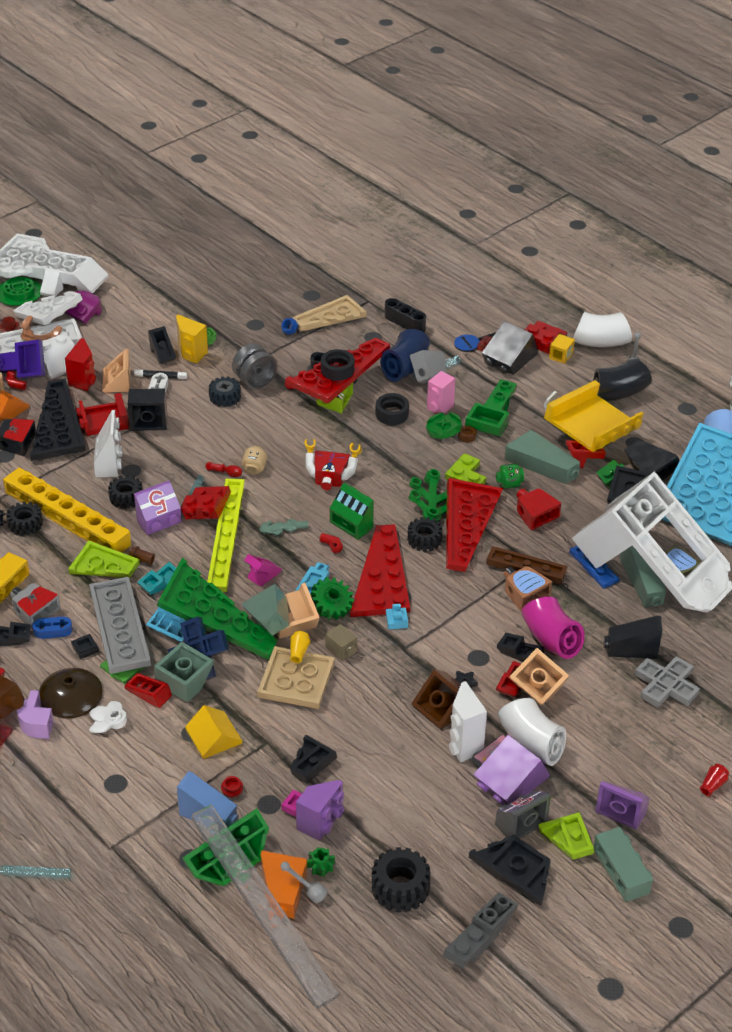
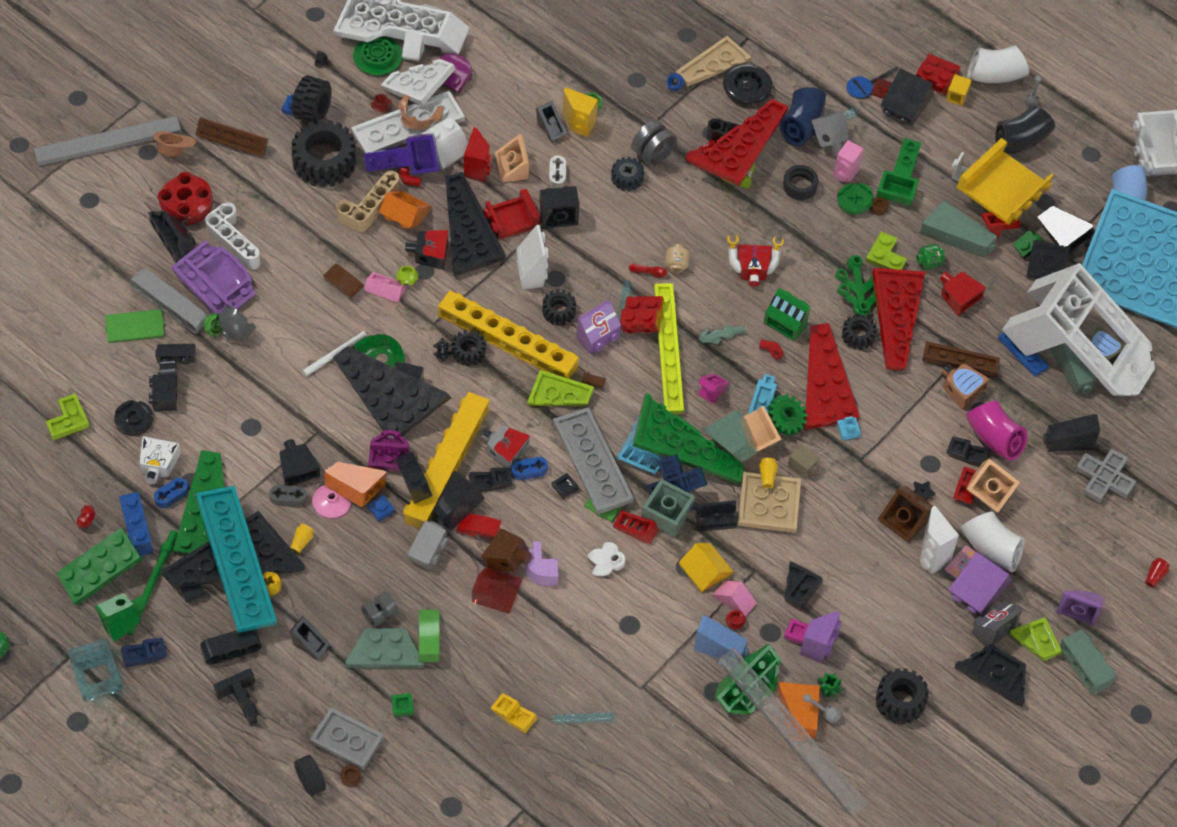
camera: 10 degrees left, 15 degrees up
dark brown dish [39,668,103,718] -> none
bar [134,369,187,379] -> none
teal slope [137,562,176,595] -> none
black tyre [321,349,355,381] -> none
black beam [384,298,426,332] -> none
dark grey slope [443,892,518,969] -> none
none -> black hinge [695,500,738,531]
none -> bright pink slope [713,581,757,617]
none -> black wheel [723,64,773,104]

